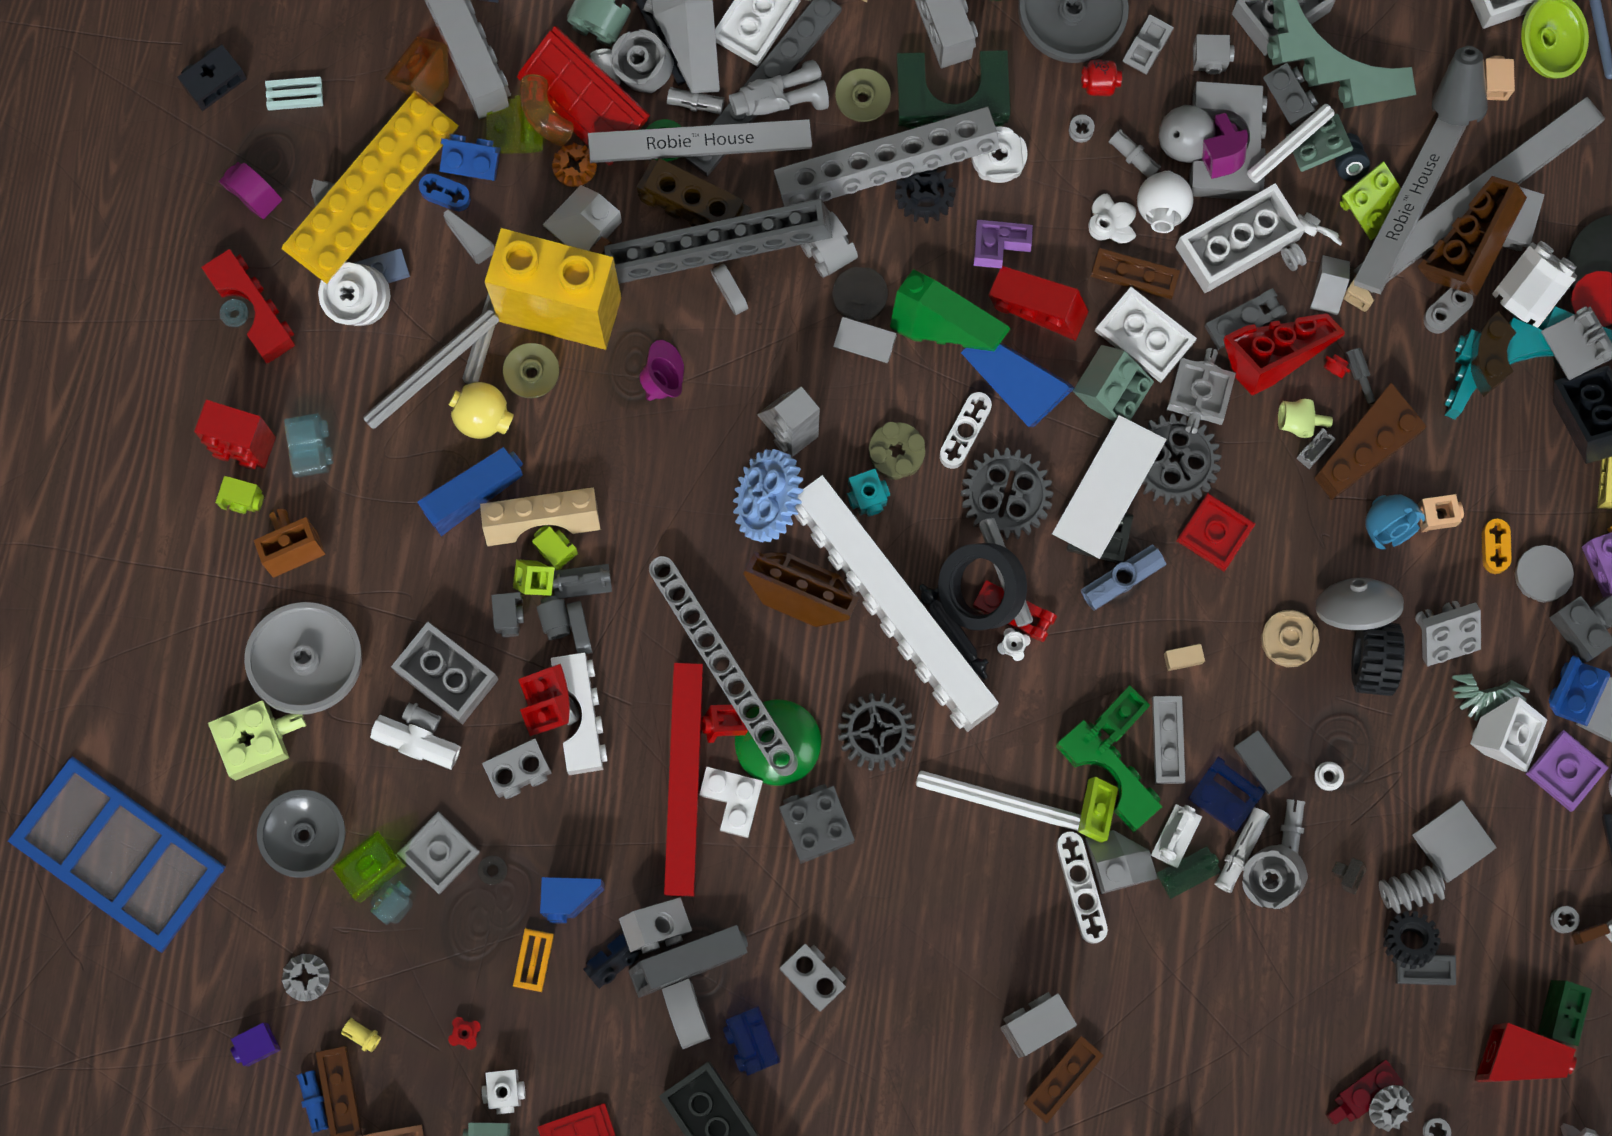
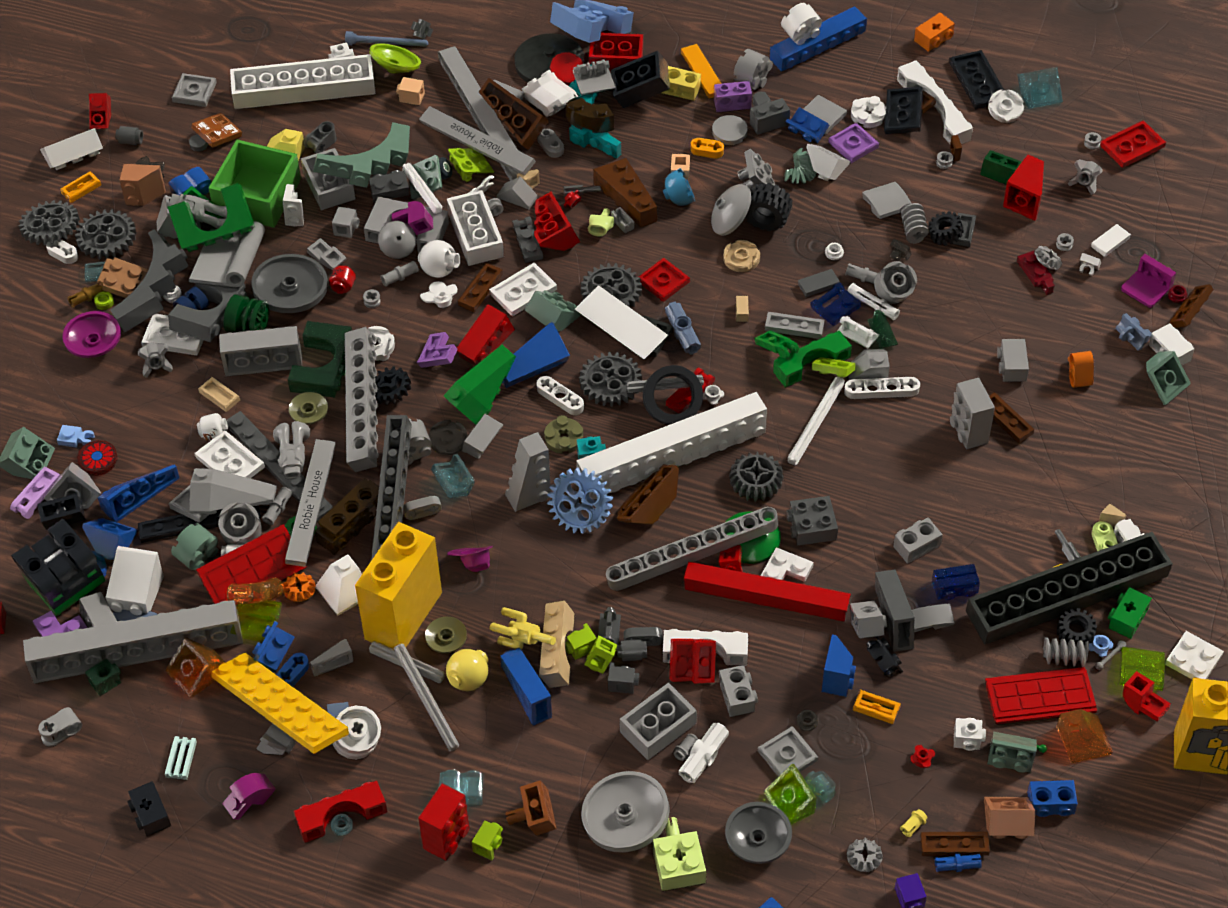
camera: 75 degrees left, 25 degrees down
light grey plate [1167,348,1236,434] -> none
dark grey cone [1431,46,1488,126] -> none
none -> clear light blue bracket [431,454,475,498]
none -> light yellow plant [490,607,556,649]
none -> light grey brick [997,339,1029,381]

